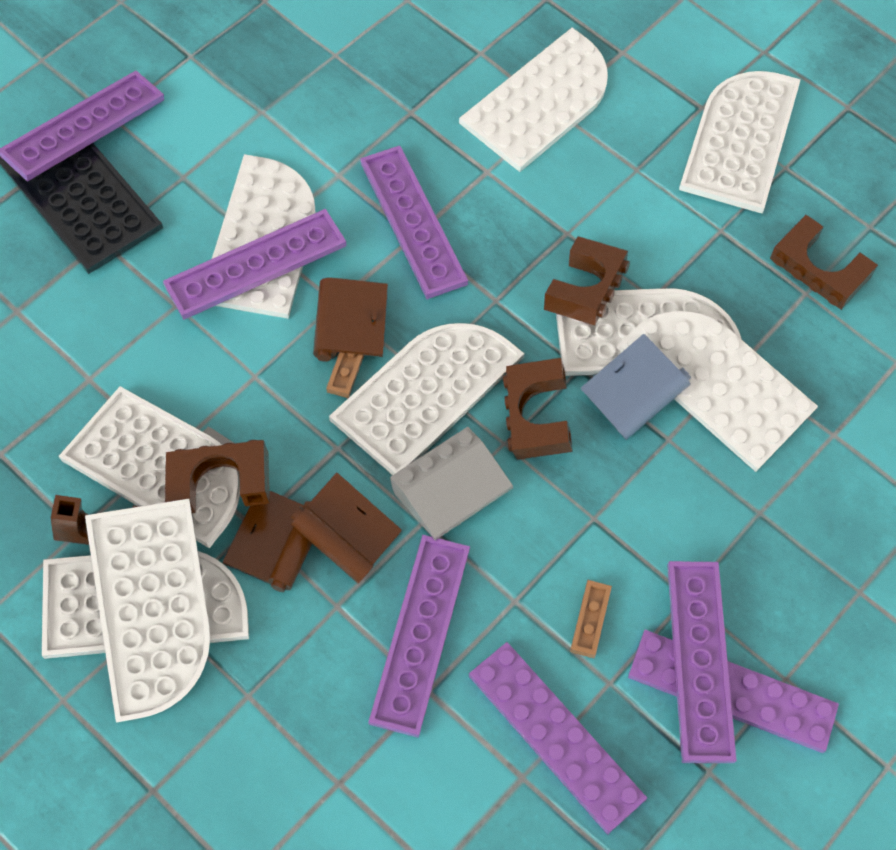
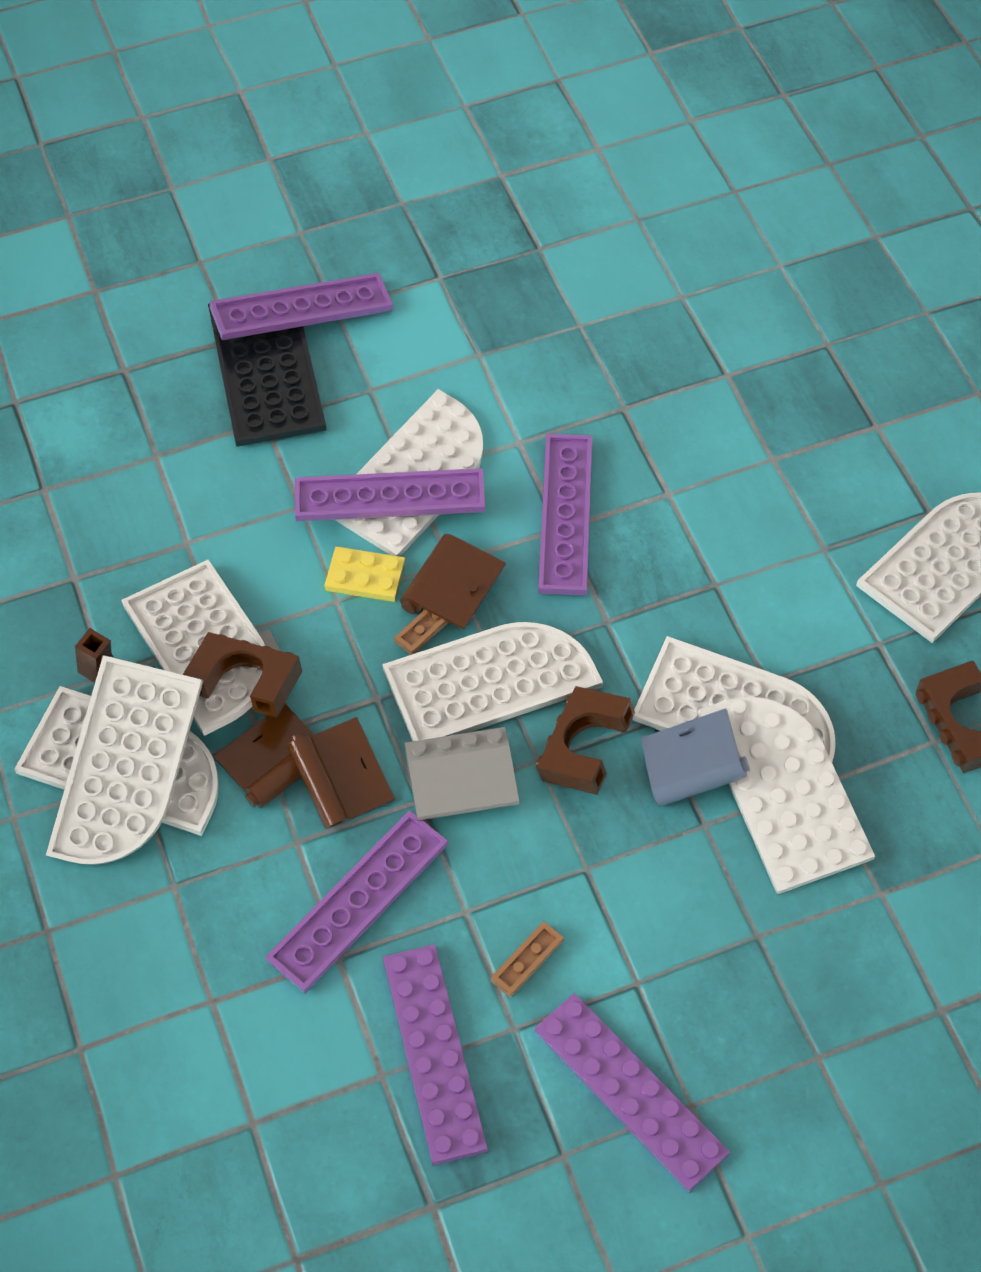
camera: 30 degrees right, 5 degrees down
white plate [459,27,608,172] -> none
reddish brown arch [544,236,630,326] -> none
medium lavender plate [667,561,737,763] -> none
none -> light yellow plate [324,546,405,602]

